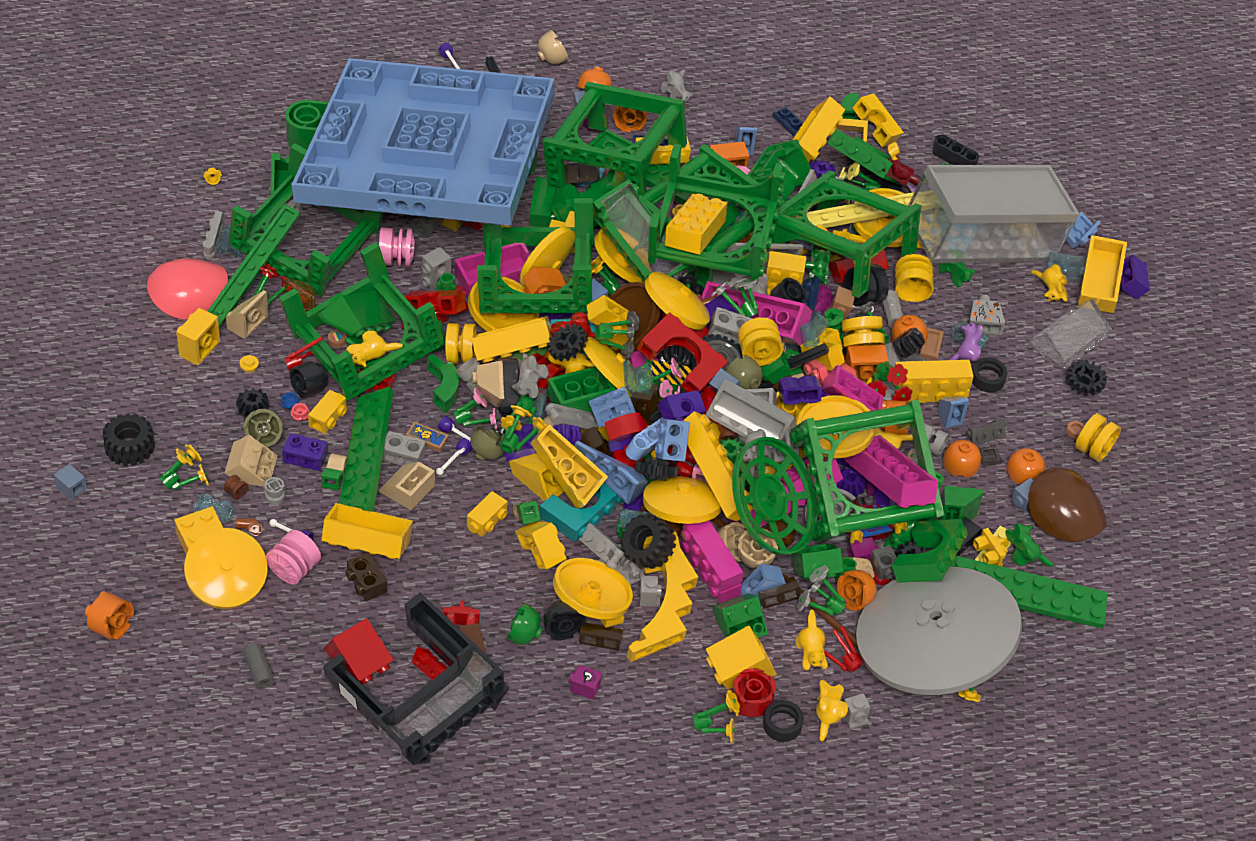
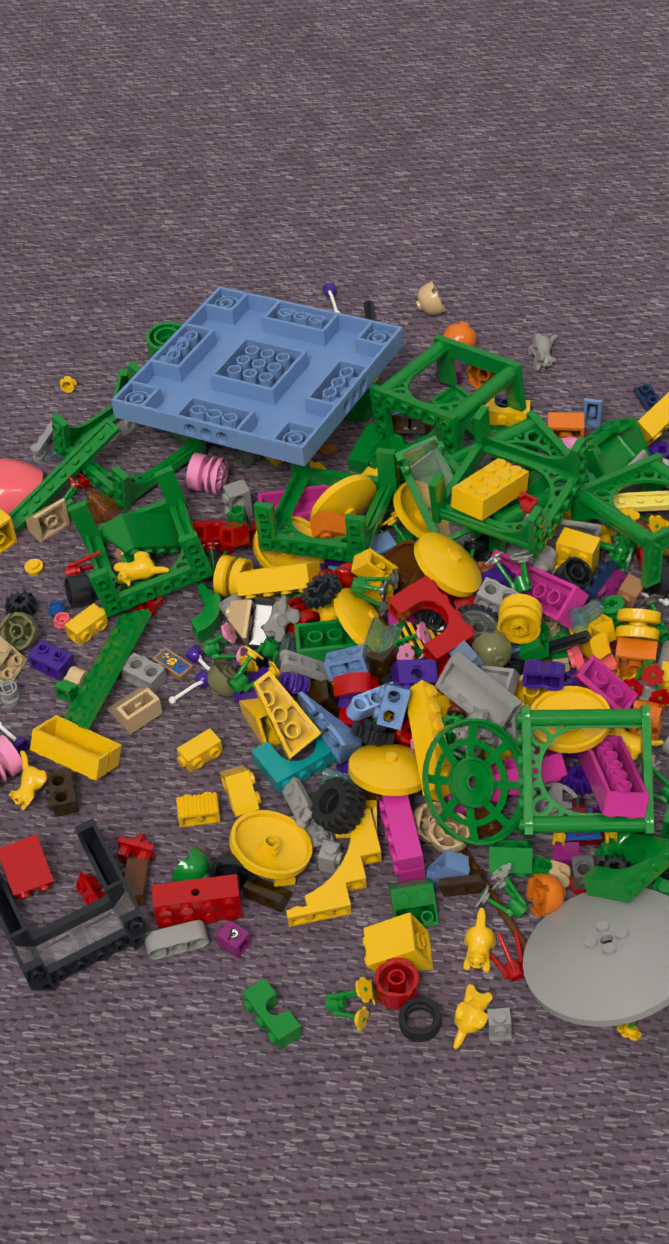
camera: 25 degrees right, 0 degrees up
green leg [513,501,541,525] -> none
none -> yellow animal [8,751,47,811]
none -> light grey beam [144,920,209,960]
none -> red brick [152,874,243,929]
none -> yellow brick [176,792,221,827]
none -> green arch [242,978,302,1050]
none -> red tile [519,491,539,514]

